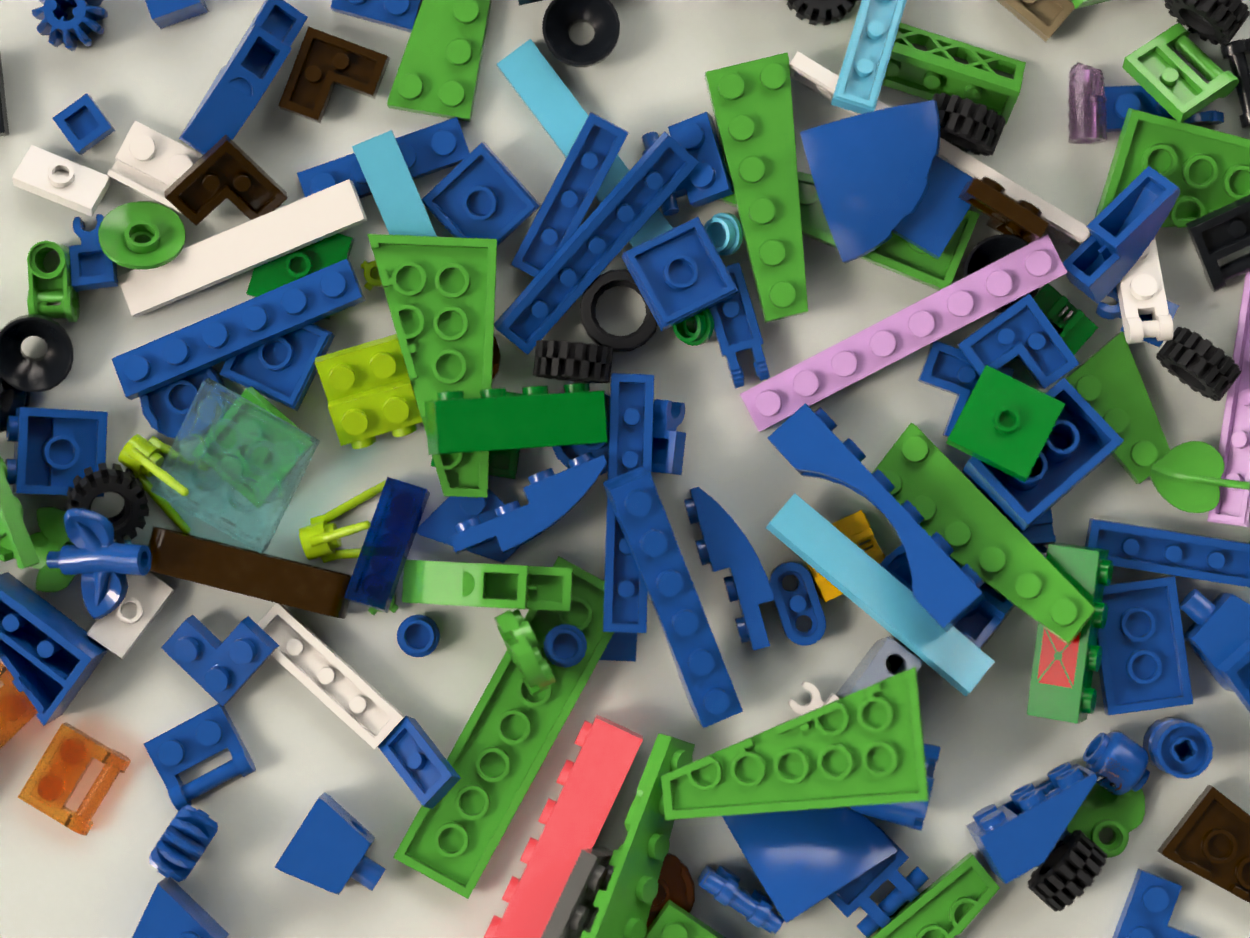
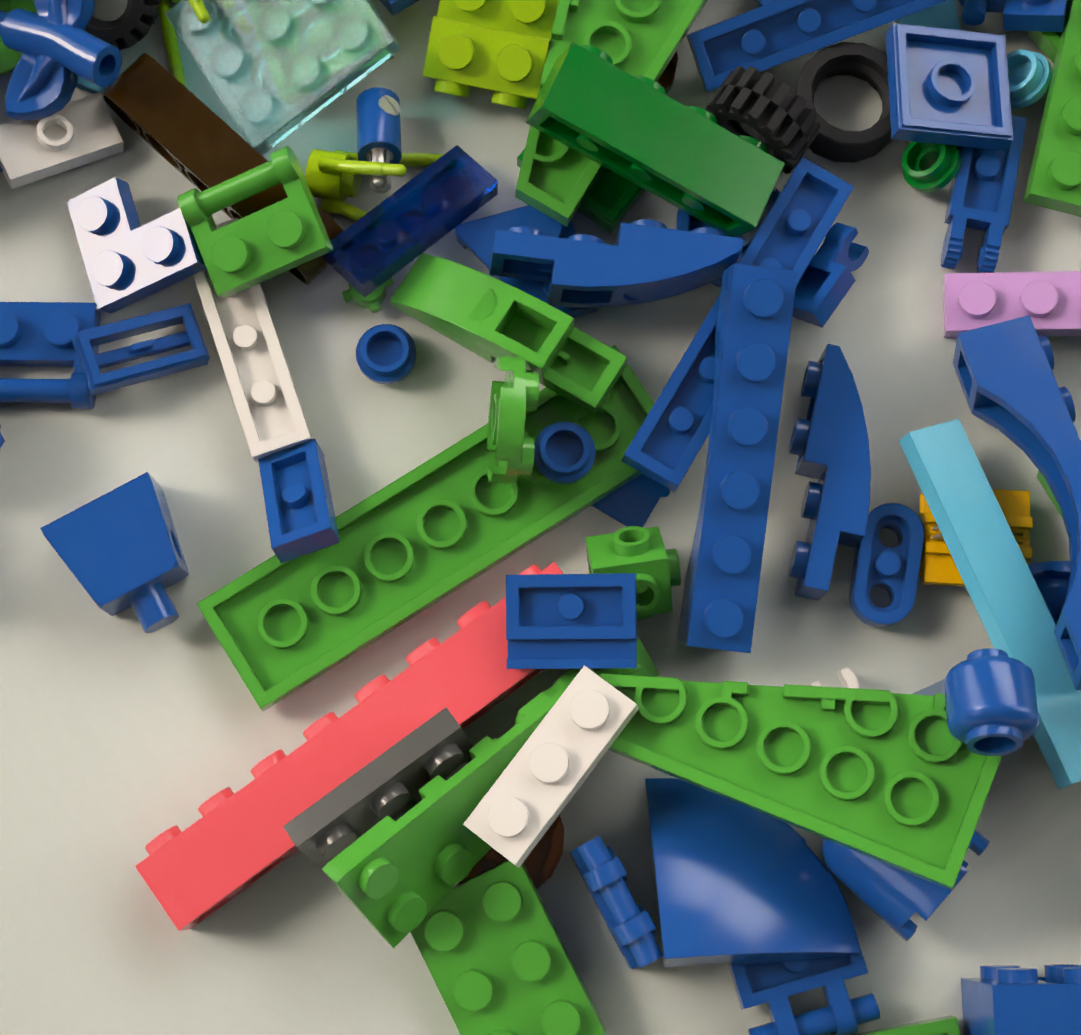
camera: 25 degrees right, 10 degrees down
none -> blue tile [72,303,210,396]
none -> bright green plate [177,146,333,298]
none -> blue piece [356,87,402,194]
none -> white plate [463,665,639,868]
none -> blue plate [506,573,638,669]
none -> bright green brick [585,526,681,620]
none -> blue head [944,648,1039,756]

